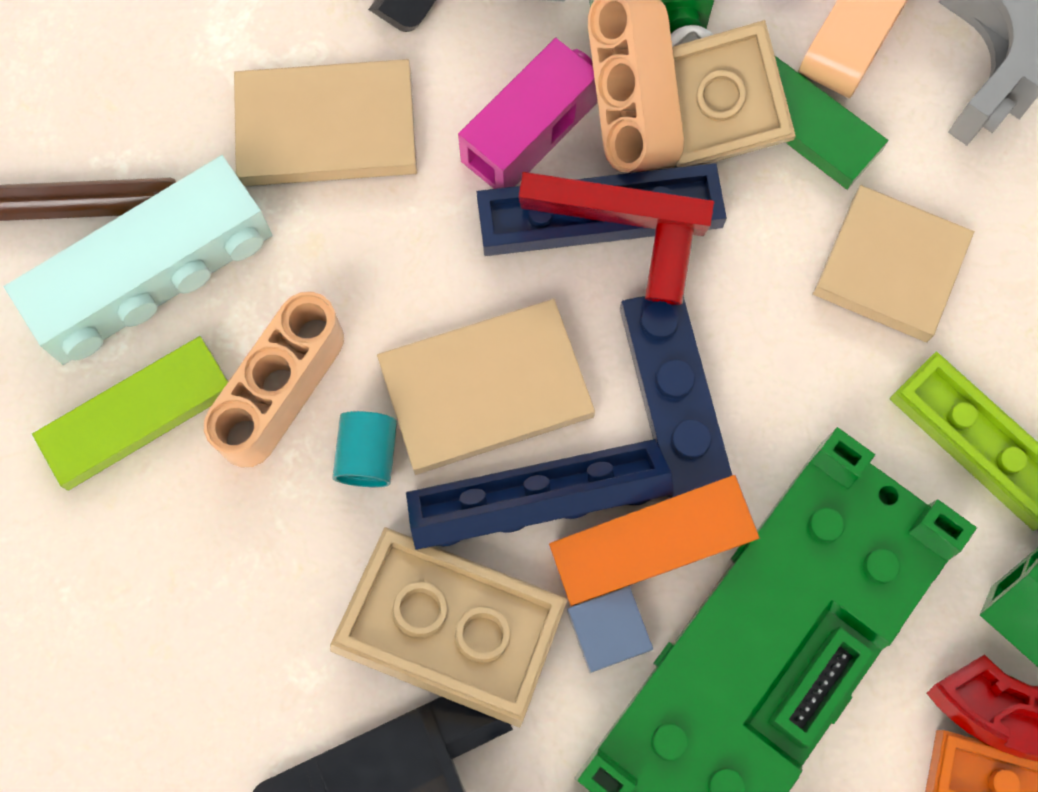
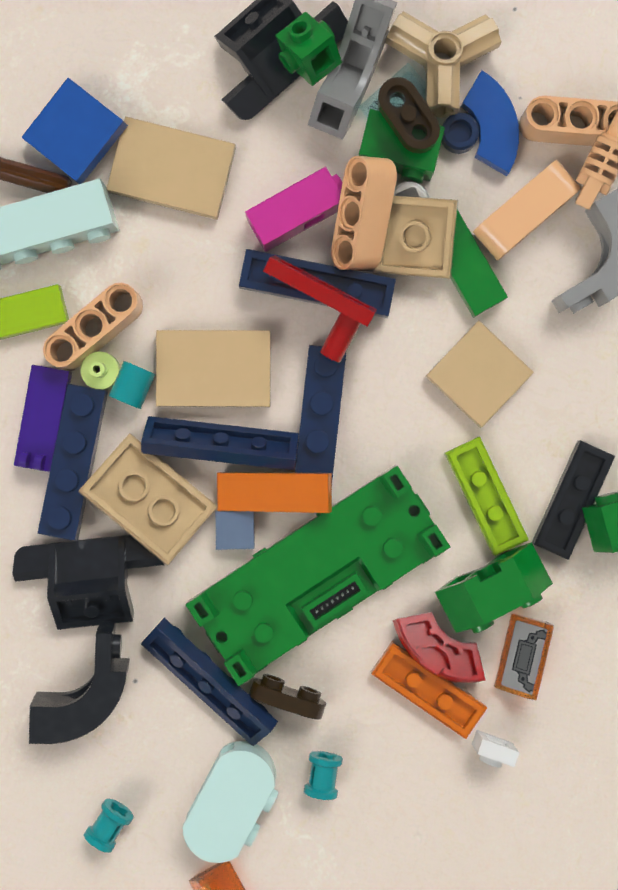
camera: 20 degrees right, 15 degrees up
none -> dark purple hinge [14,365,72,472]
none -> blue tile [22,78,128,184]
none -> dark blue plate [37,384,108,541]
none -> yellowish green tile [81,351,121,390]

